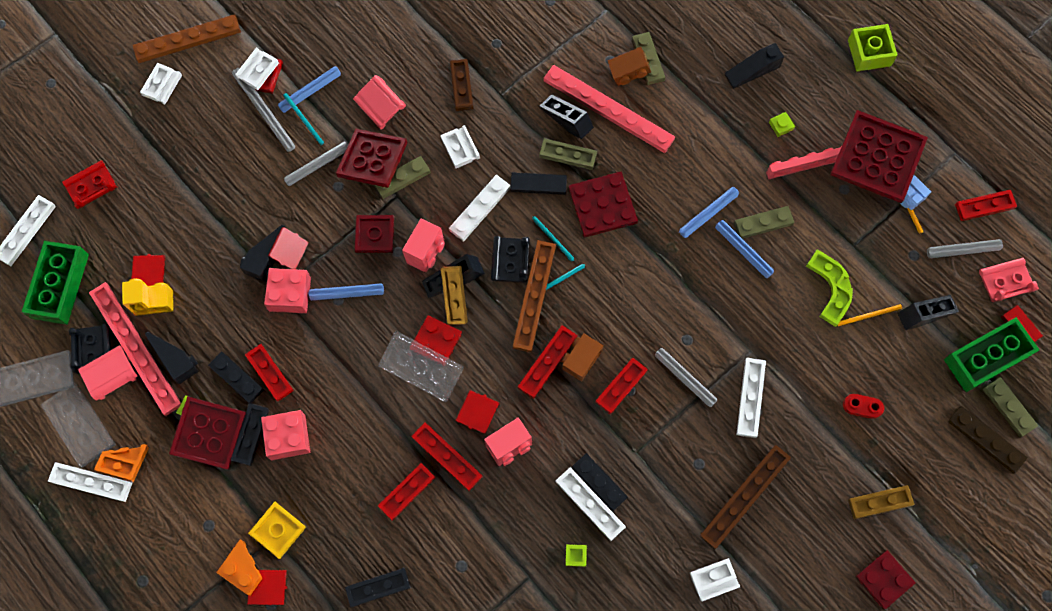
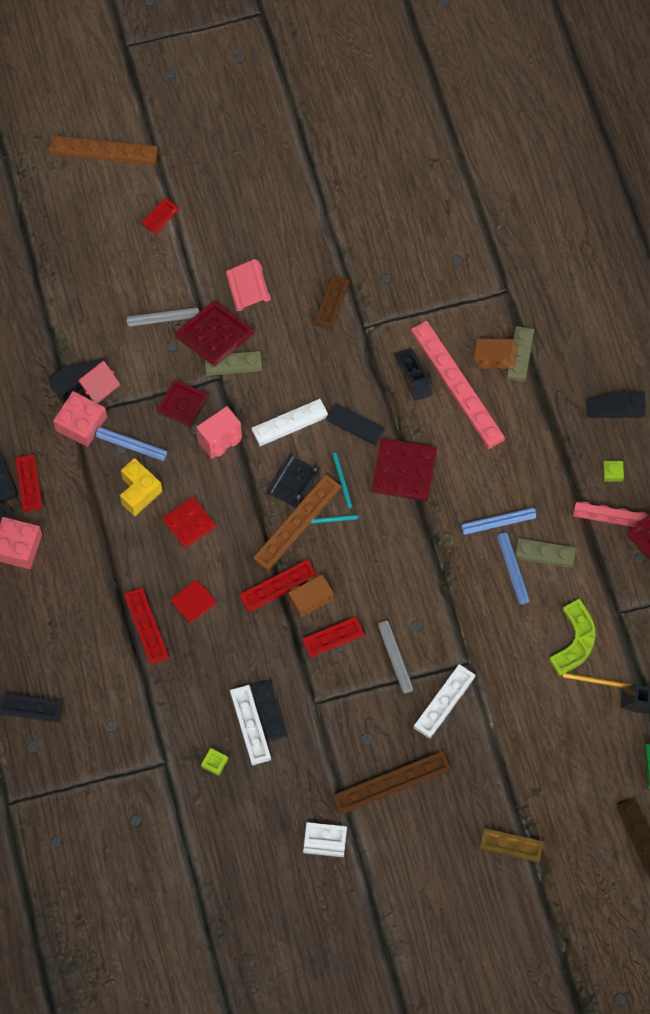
camera: 25 degrees right, 5 degrees down
white plate [140,63,182,105] -> none
light grey axle [232,68,295,152] -> none
white plate [235,47,279,90] -> none
medium blue axle [278,66,341,113] -> none
teal axle [283,93,324,145] -> none
clear tile [378,331,464,402] -> none
red plate [378,463,435,521] -> none
black slope [422,254,485,298] -> none
white plate [441,125,480,168] -> none
pearl gold plate [441,266,468,325] -> none
coral brick [484,417,532,466] -> none
olive plate [539,138,597,170] -> none
red plate [843,394,884,419] -> none
dark red plate [855,550,916,610] -> none
none -> yellow brick [120,458,162,516]

